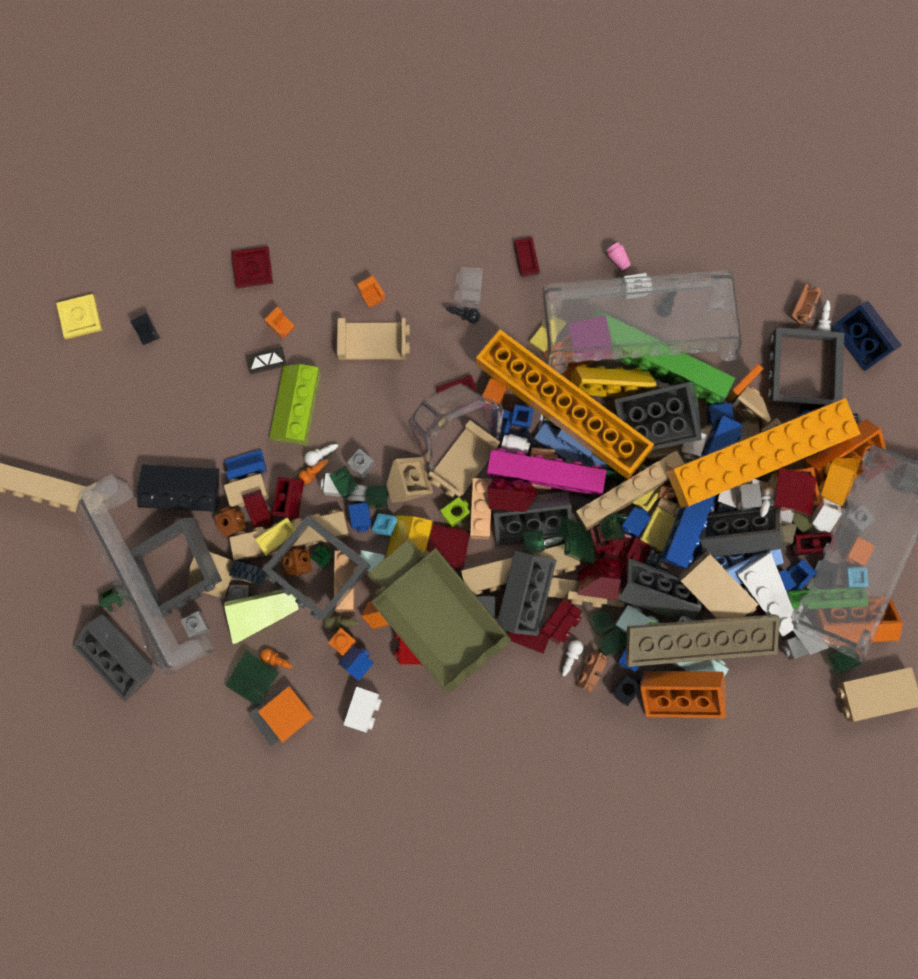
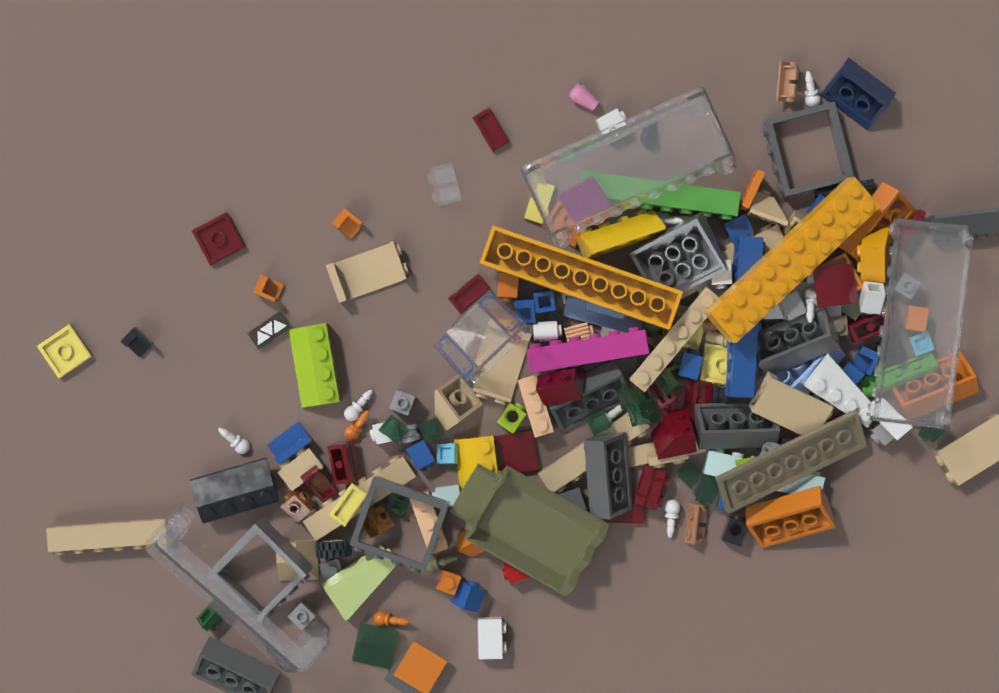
camera: 15 degrees left, 10 degrees up
black bar [446,307,480,324] -> none
none -> white bar [218,428,250,454]

